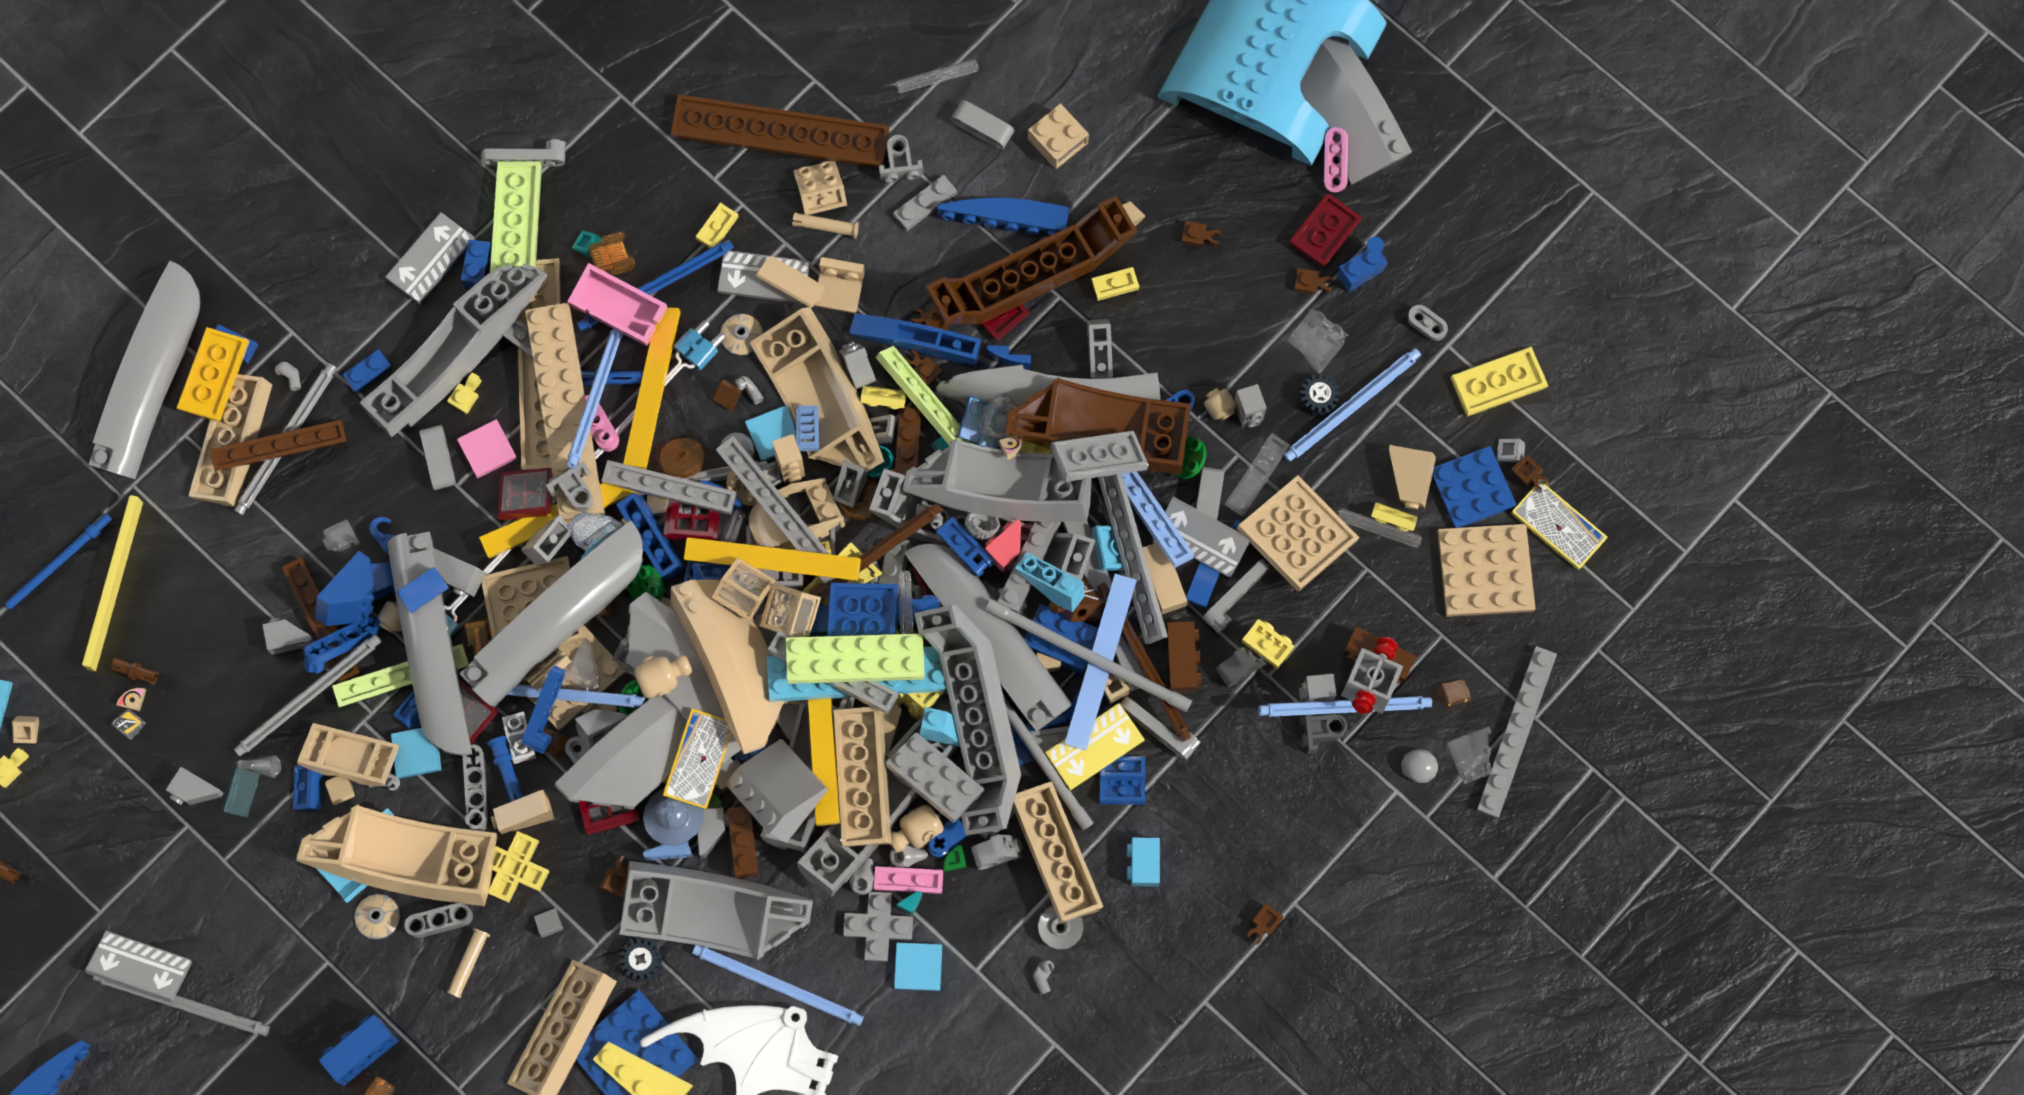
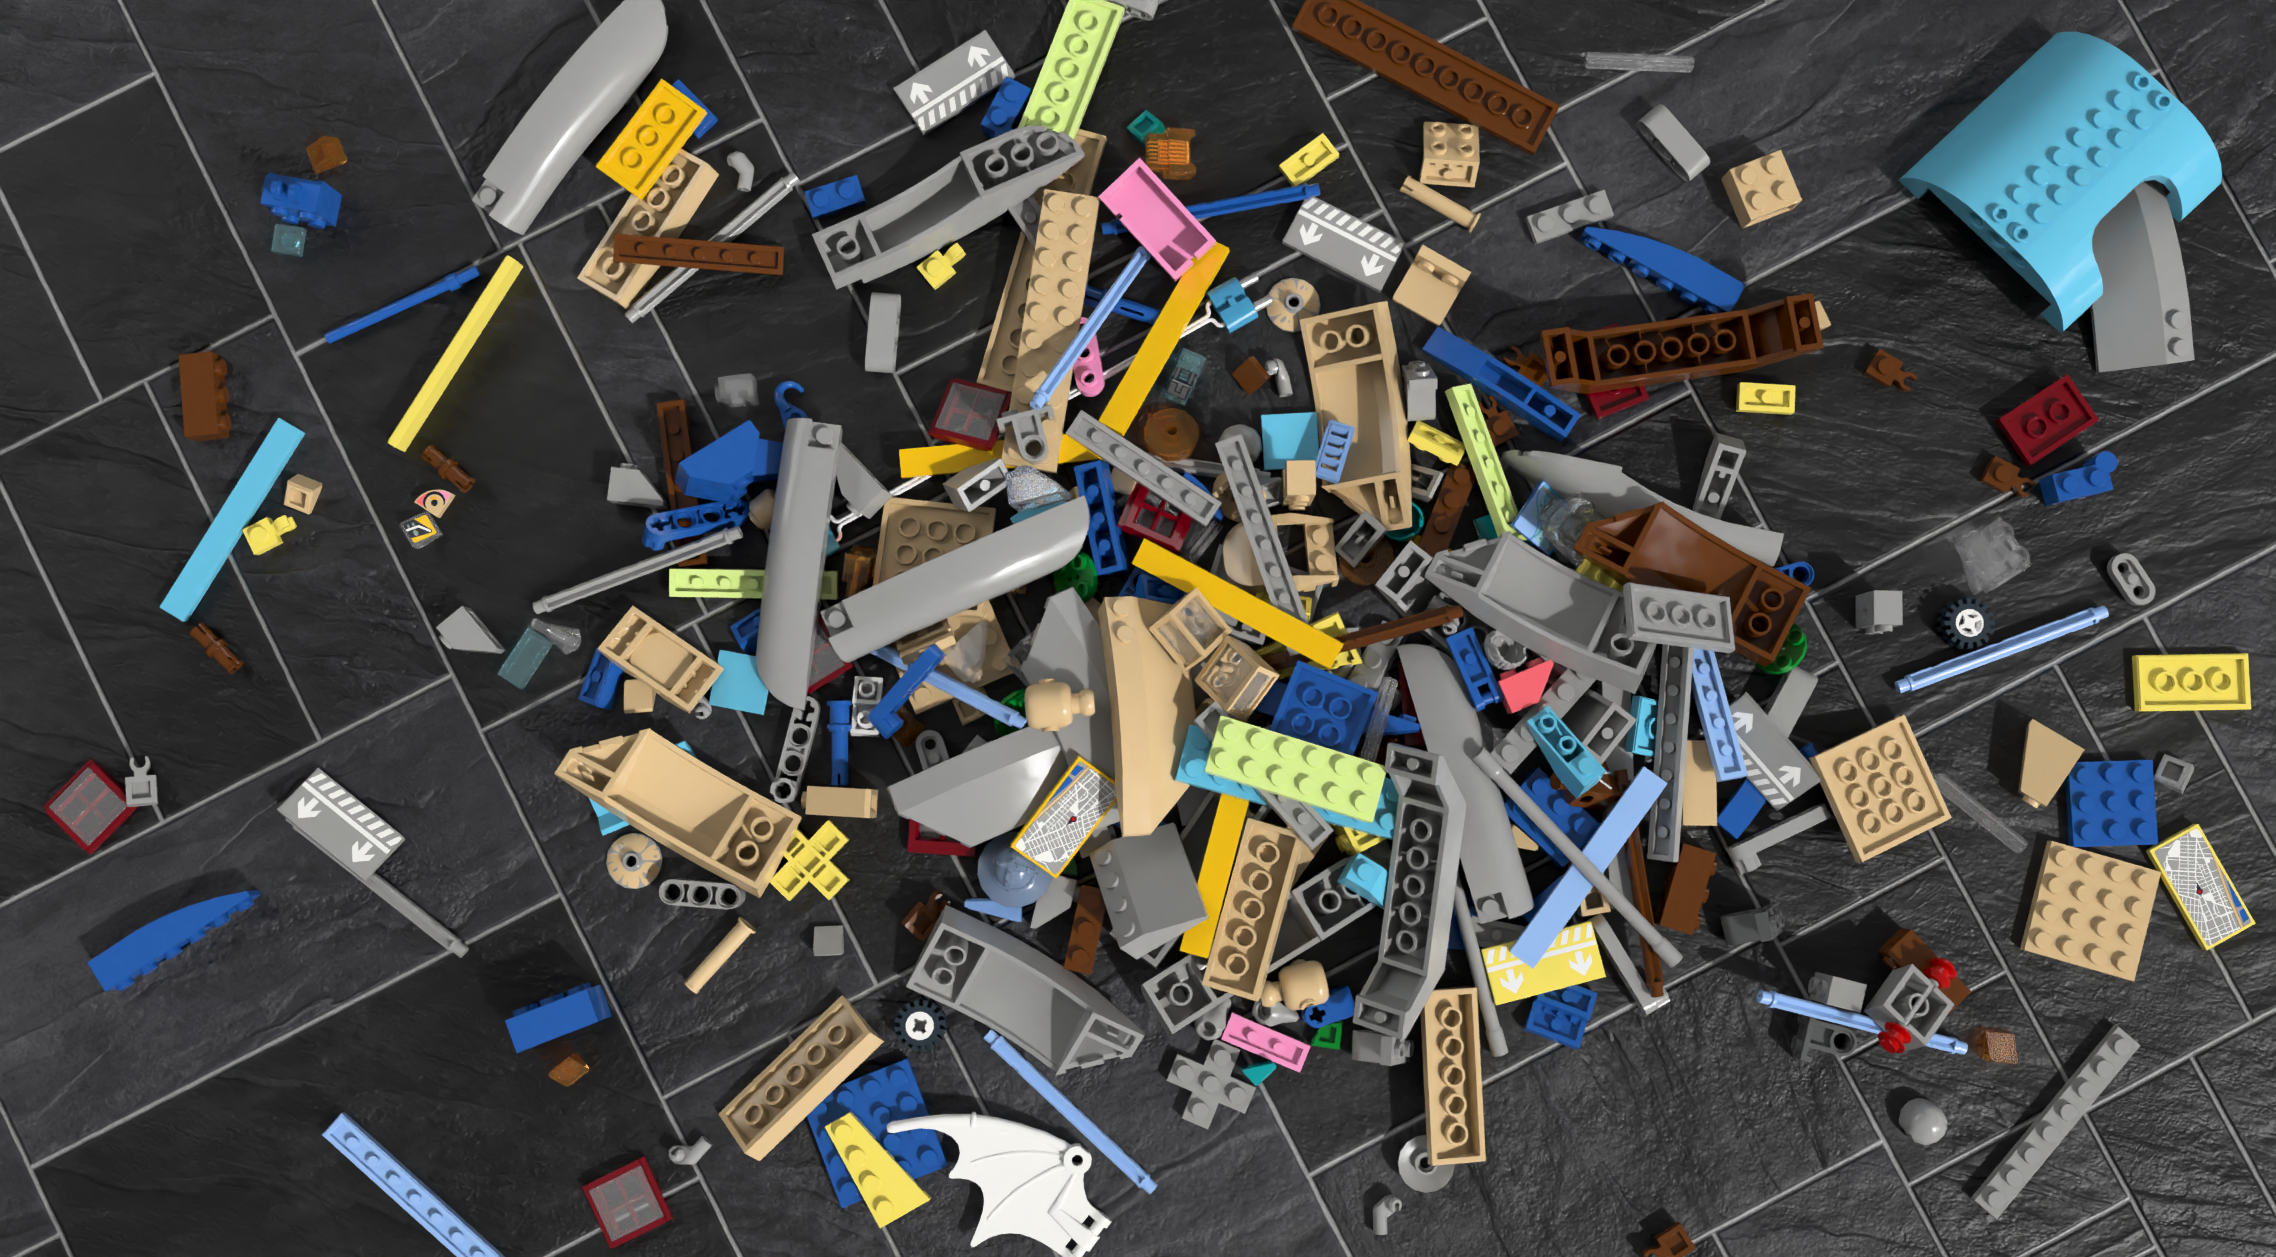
camera: 25 degrees right, 10 degrees up
blue slope [397,567,449,614] -> none
bright pink tile [457,419,517,478] -> none
light grey slope [575,709,628,749] -> none
tan slope [756,256,825,308] -> none
light grey pin [879,135,923,183] -> none
light grey plate [885,732,984,823] -> none
medium azure tile [894,943,942,991] -> none
blue slope [987,345,1031,370] -> none
tan tile [999,437,1022,460] -> none
medium azure brick [1127,838,1160,886] -> none
tan head [1204,388,1236,421] -> none
clear slope [1225,433,1289,516] -> none
light yellow bracket [1241,619,1294,669] -> none
bright pink plate [1324,127,1348,192] -> none
light yellow plate [1371,503,1417,531] -> none
clear slope [1447,727,1491,784] -> none
reddish brown plate [1511,455,1550,493] -> none
none -> leg [1164,348,1207,406]

